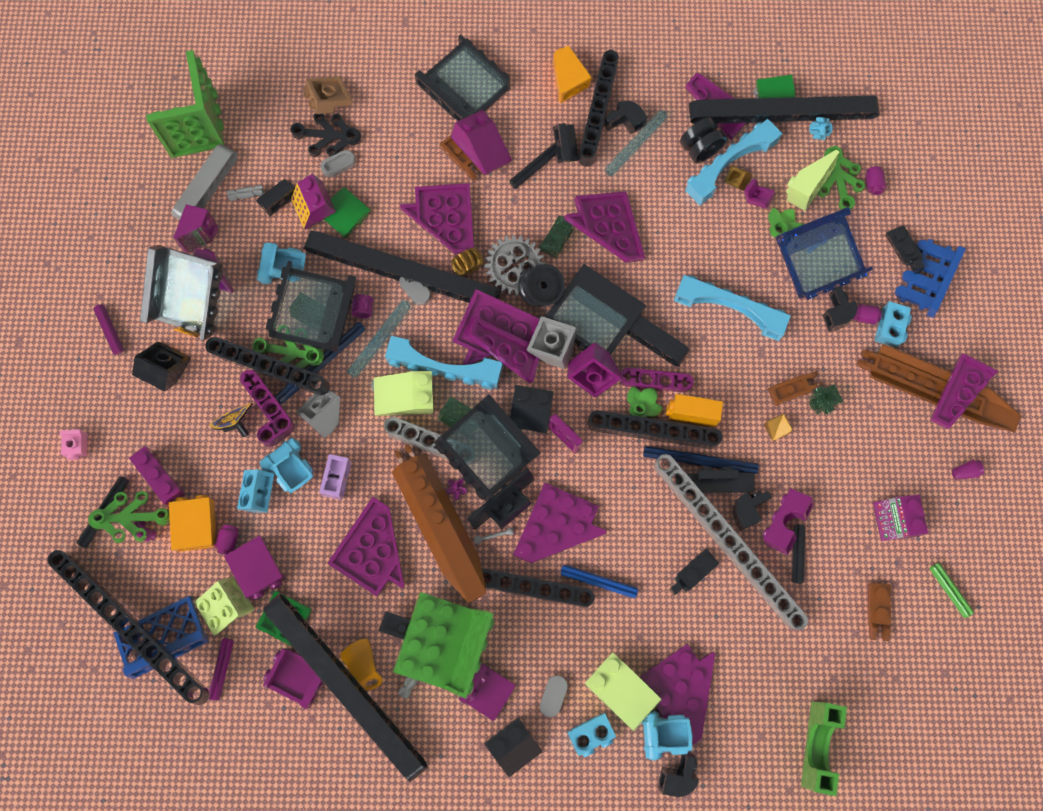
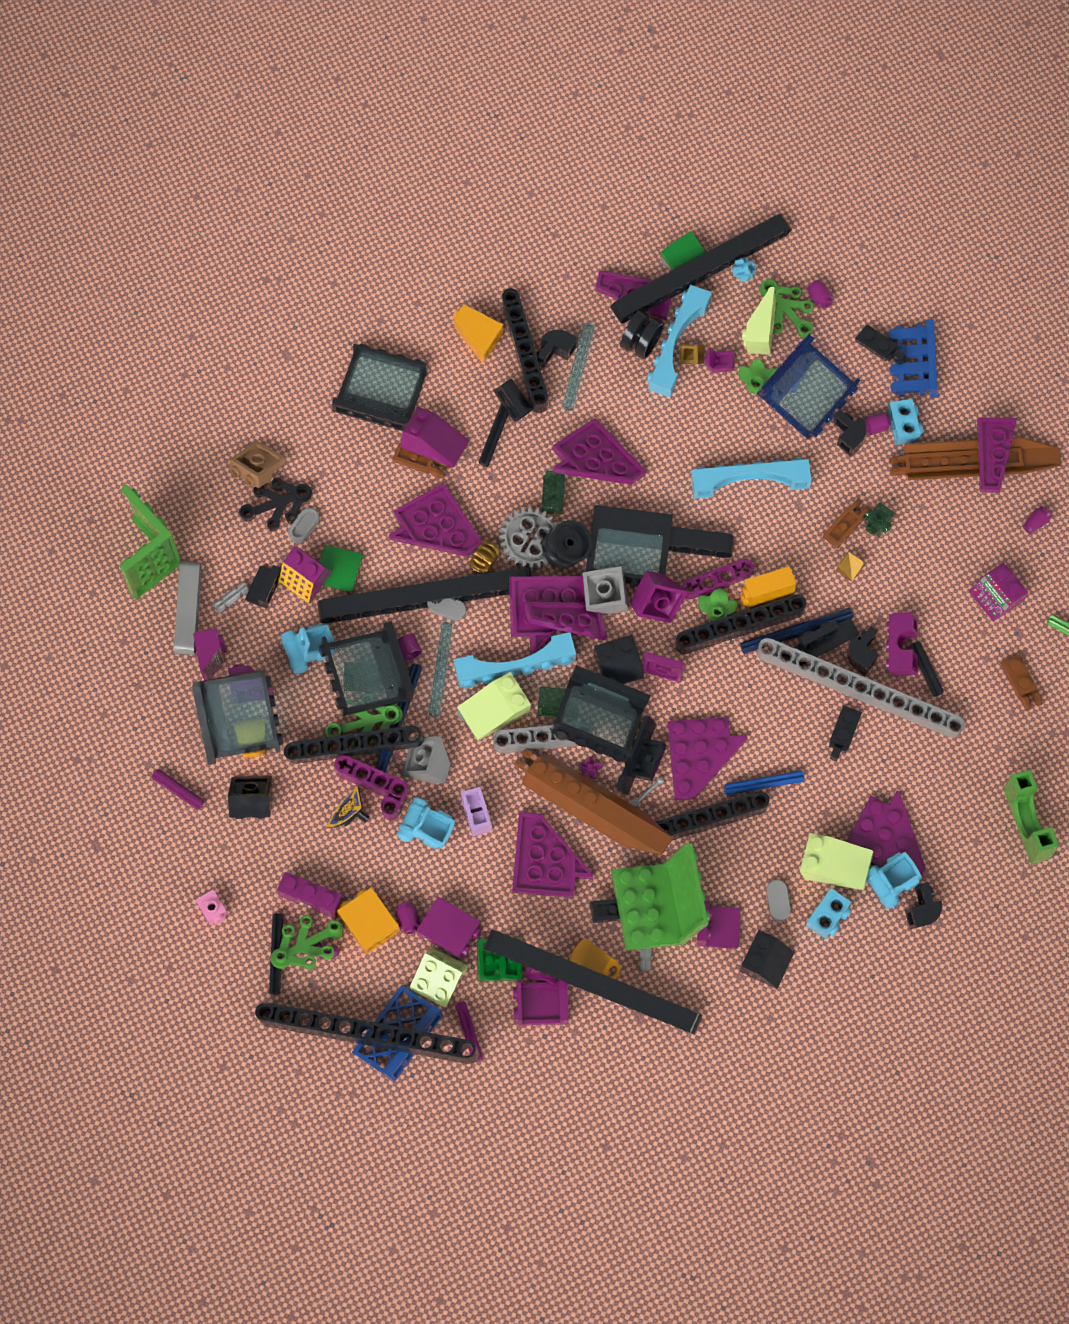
camera: 25 degrees left, 5 degrees down
medium azure brick [237,469,274,513] -> none

